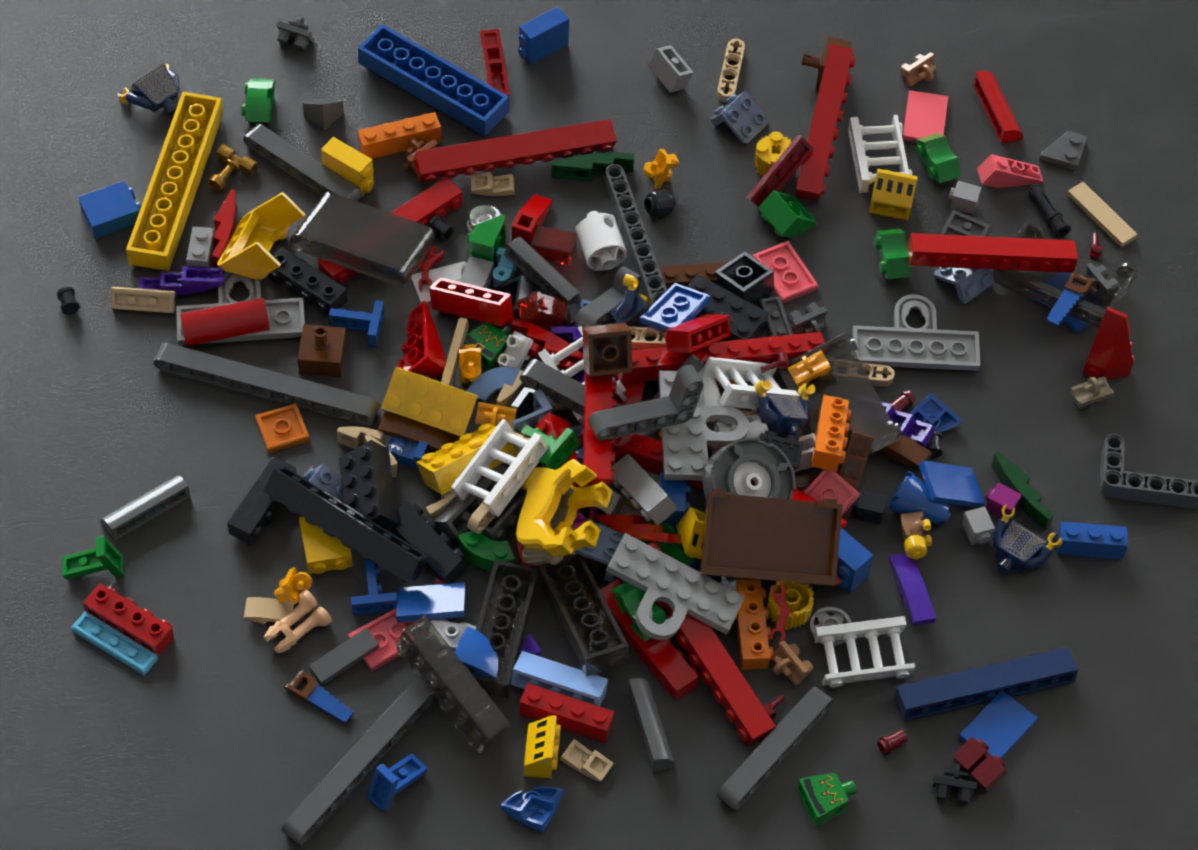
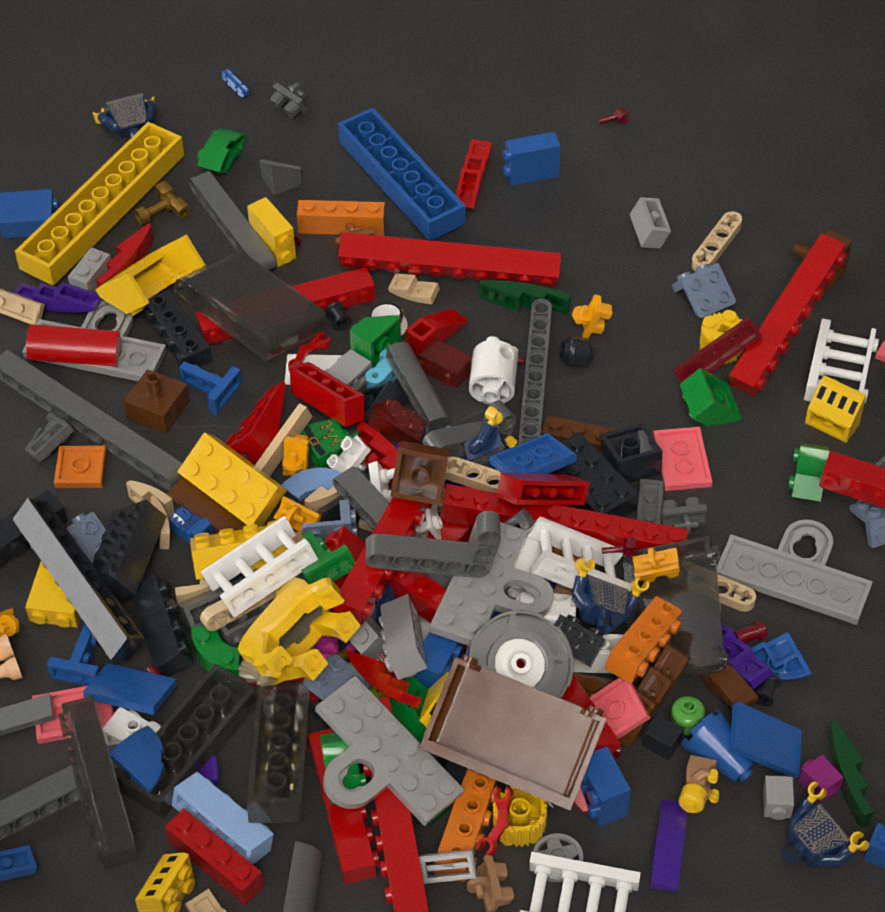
camera: 25 degrees right, 5 degrees down
none -> dark grey wing [25,412,74,463]
none -> blue axle [221,69,250,98]
none -> light grey tile [419,849,478,884]
none -> bright green head [670,696,705,735]

